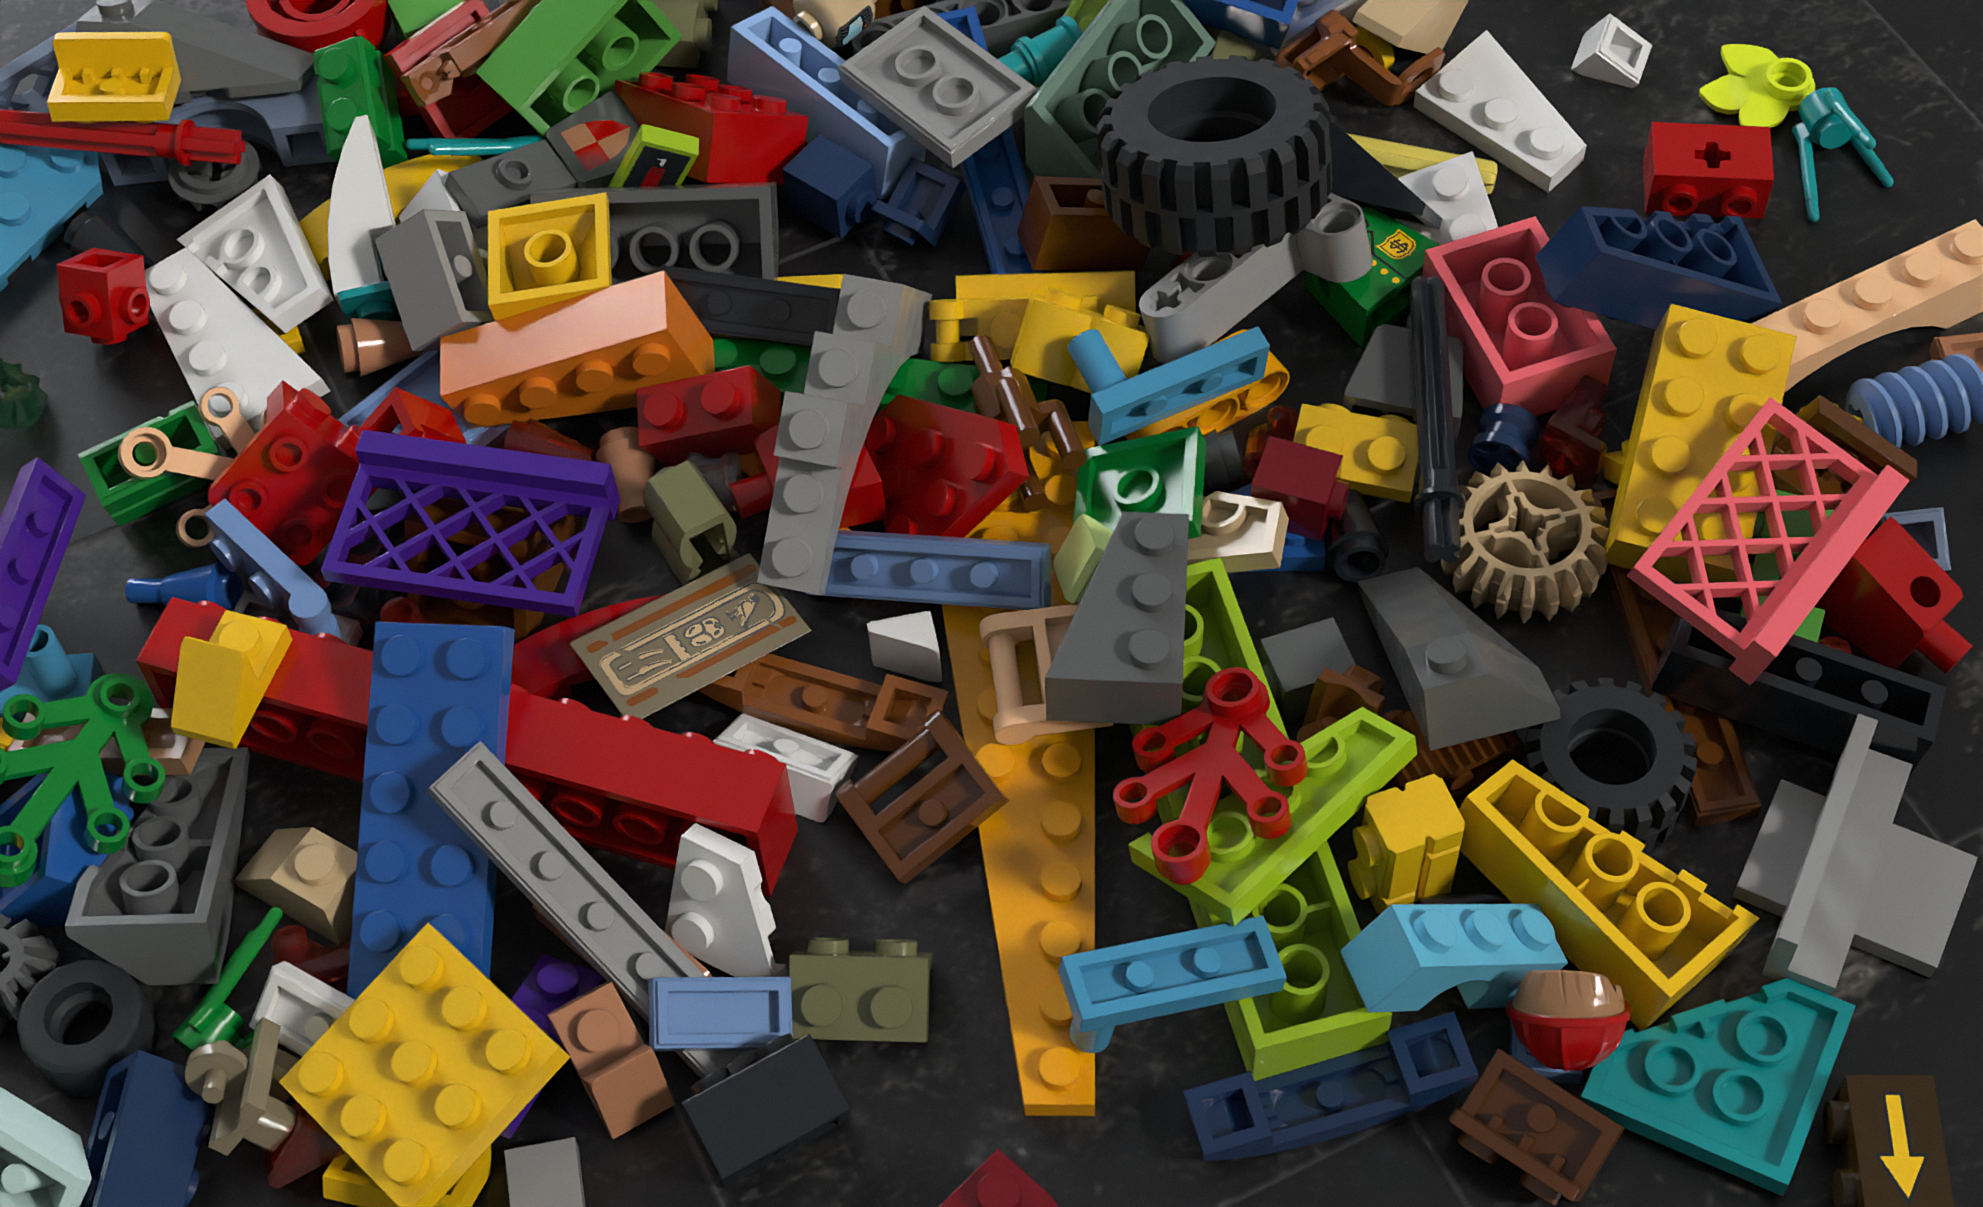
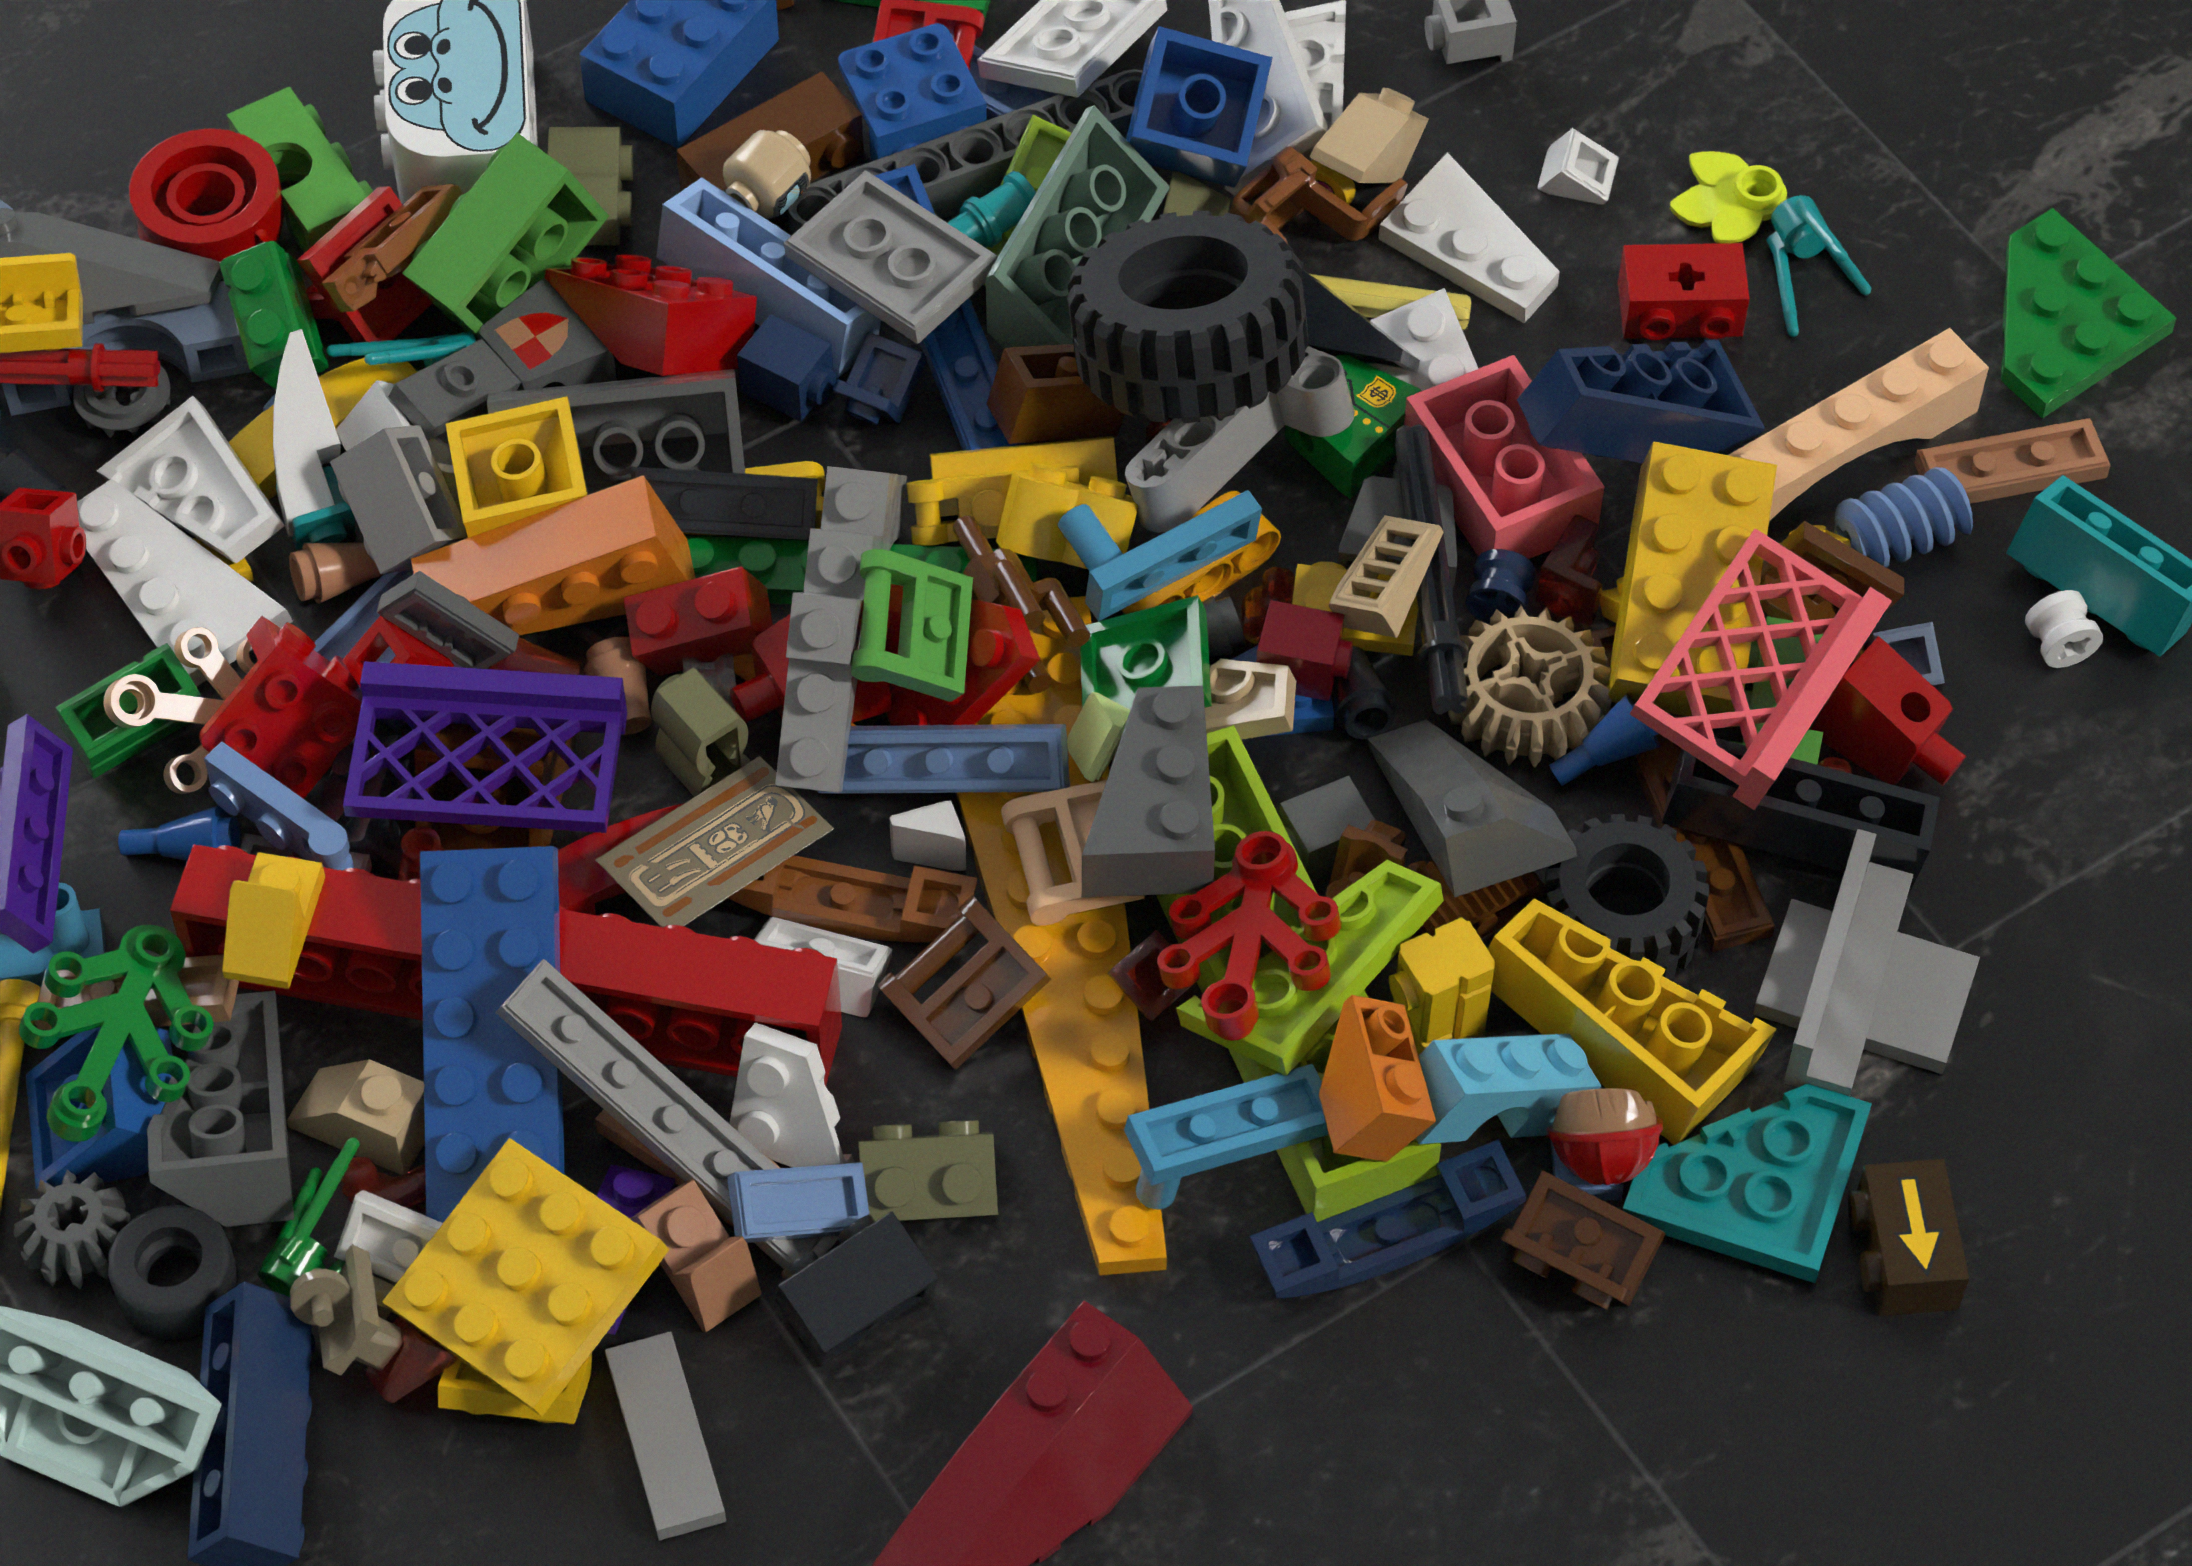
camera: 10 degrees left, 0 degrees up
tile [608,124,699,187] -> none
none -> dark grey plate [377,571,519,669]
none -> bright green plate [851,549,973,702]
none -> clear red slope [1107,930,1200,1022]
none -> orange slope [1319,995,1436,1162]
none -> tan slope [1328,515,1443,638]
none -> blue cone [1549,693,1661,786]

